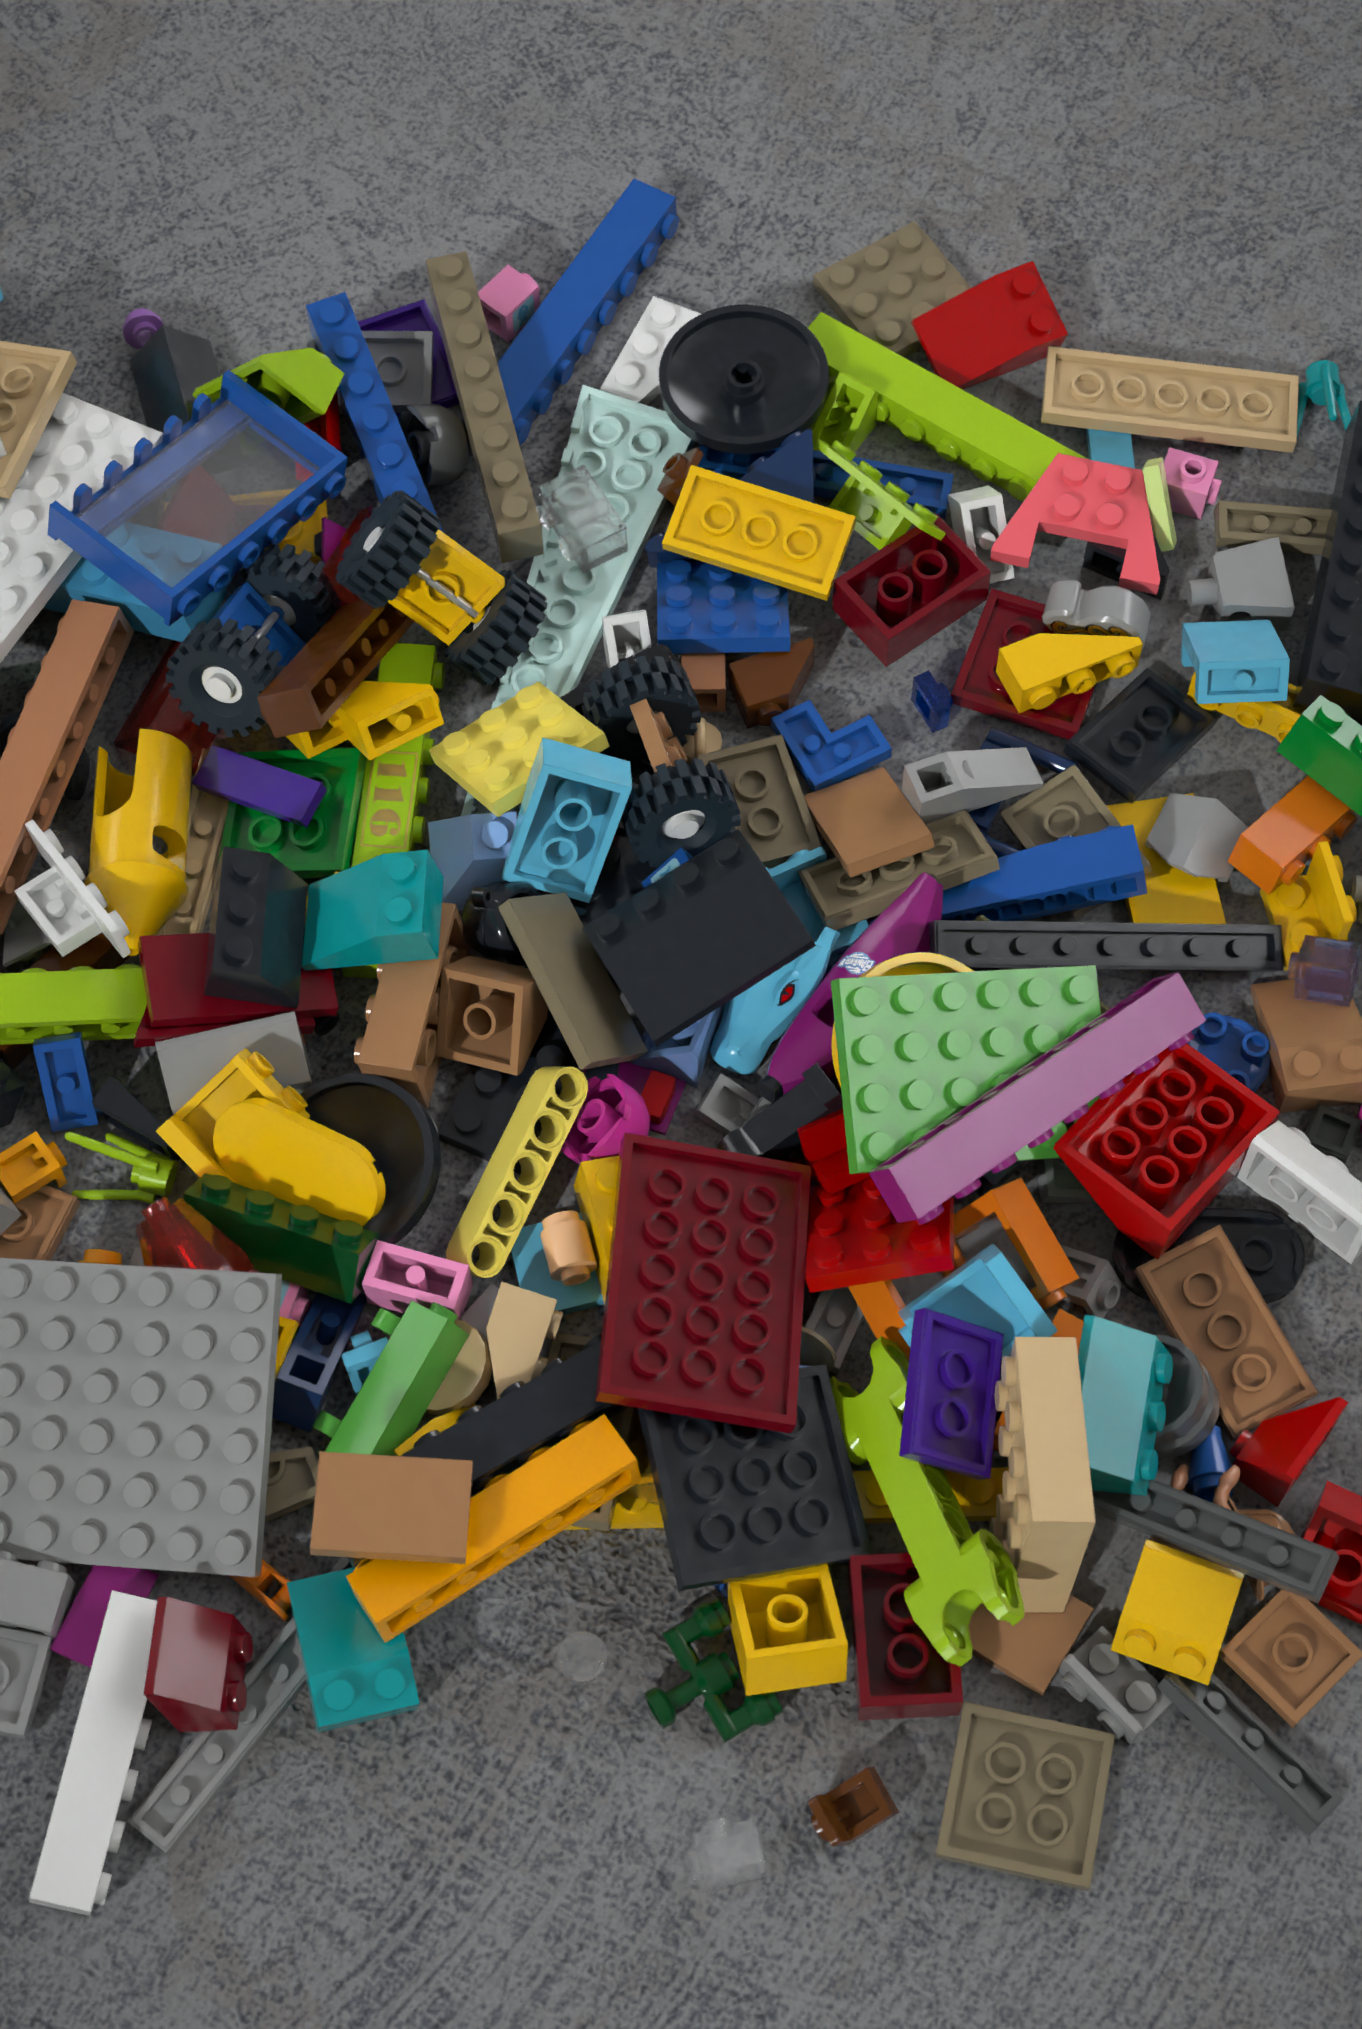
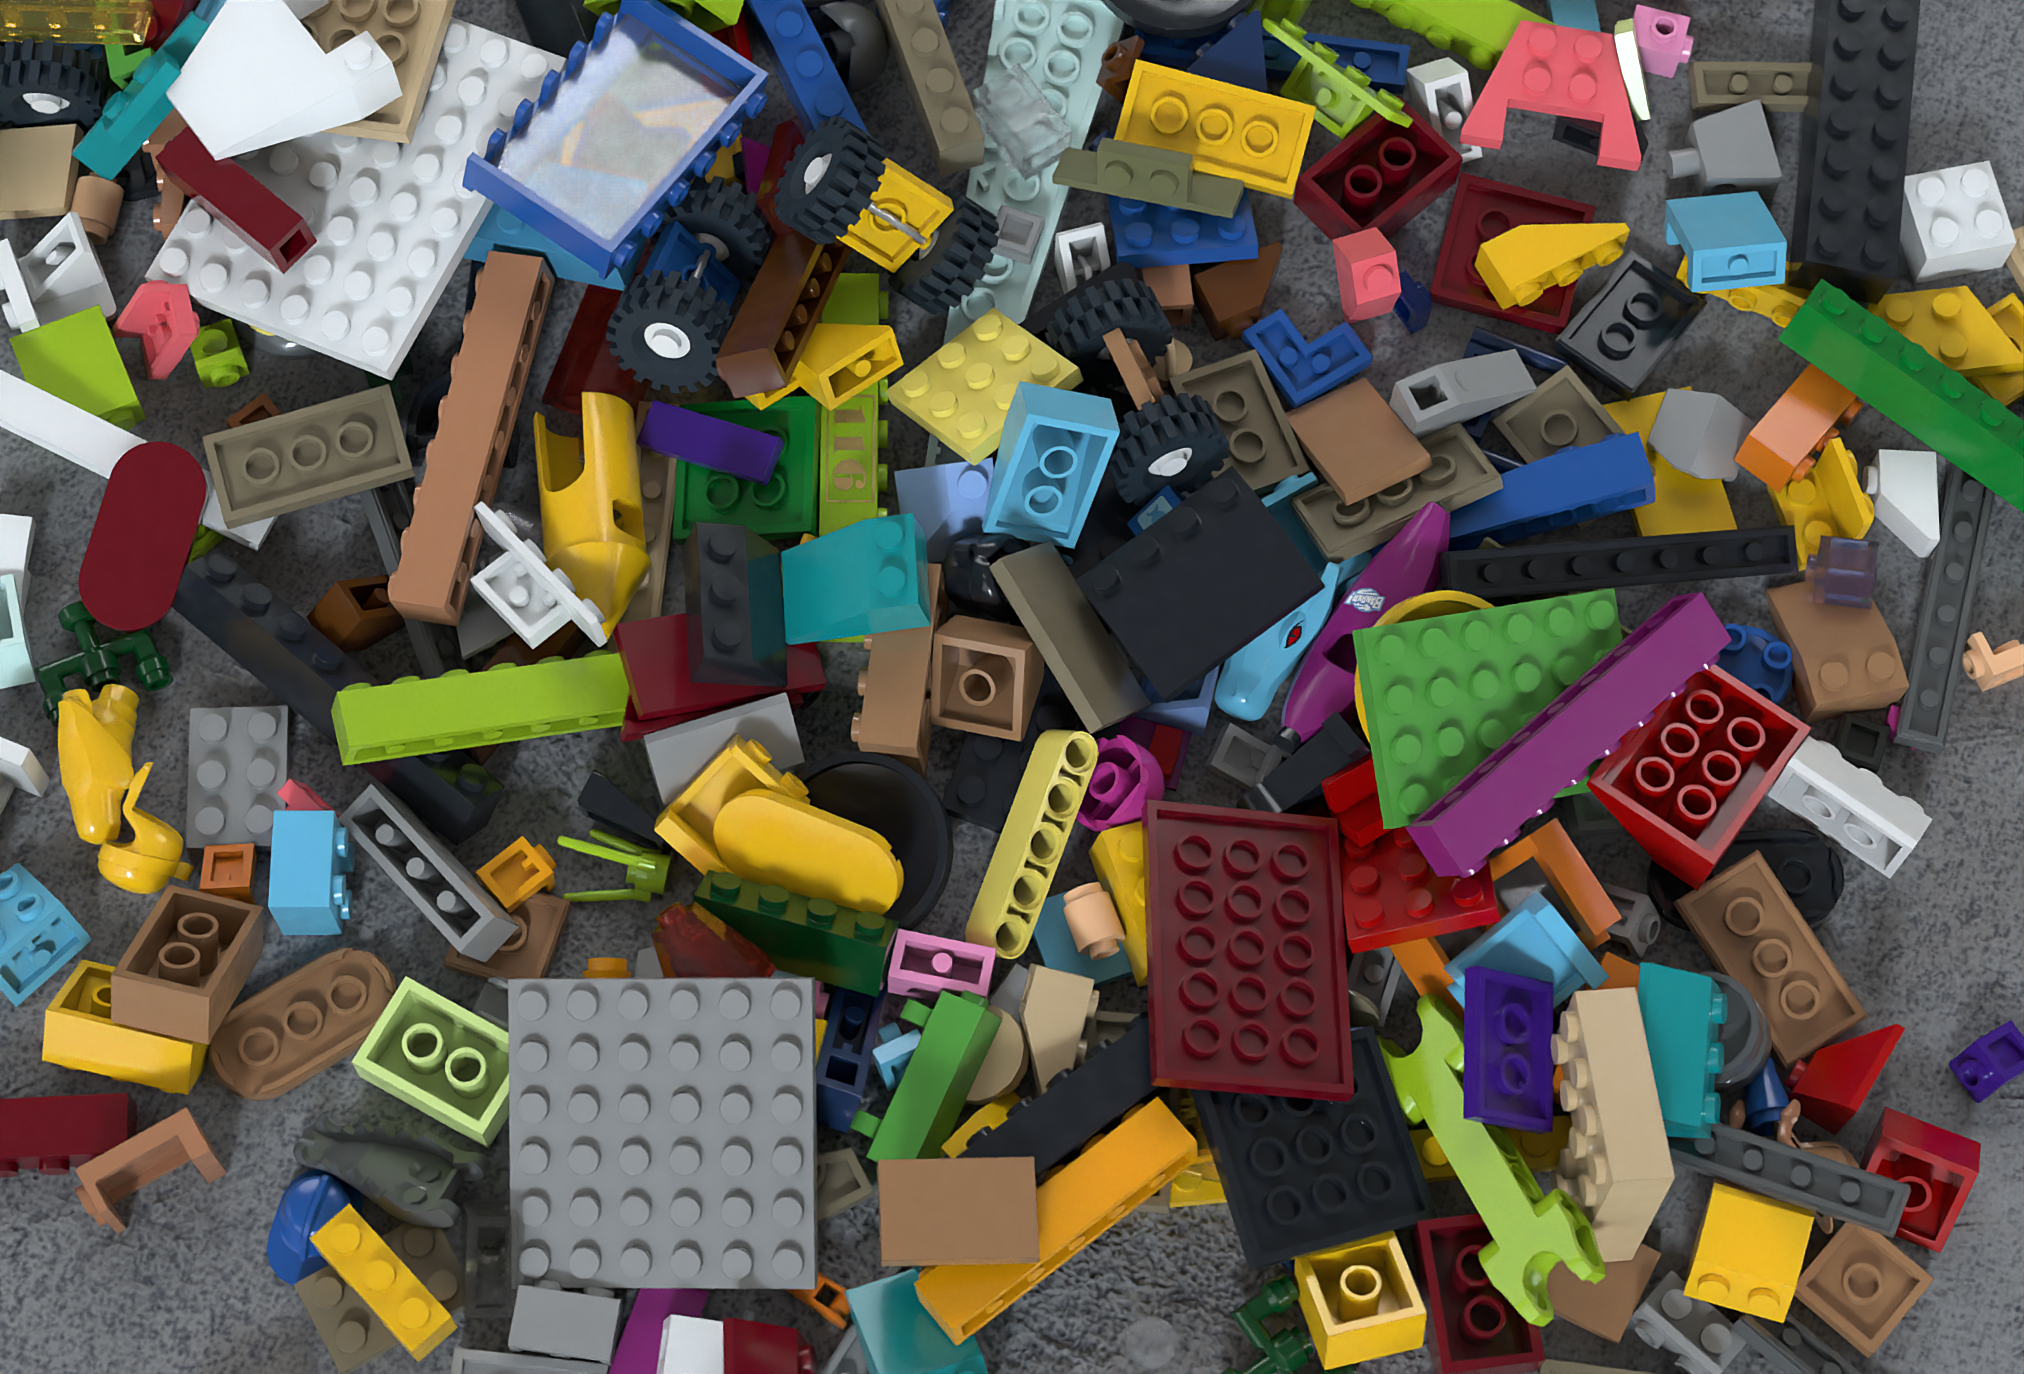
camera: 10 degrees left, 5 degrees up
blue plate [33,1032,100,1132] -> none
light grey animal [1042,580,1151,655] -> none
none -> light grey tile [990,204,1045,265]
none -> olive bracket [1052,137,1244,219]
none -> coral slope [1332,227,1401,324]

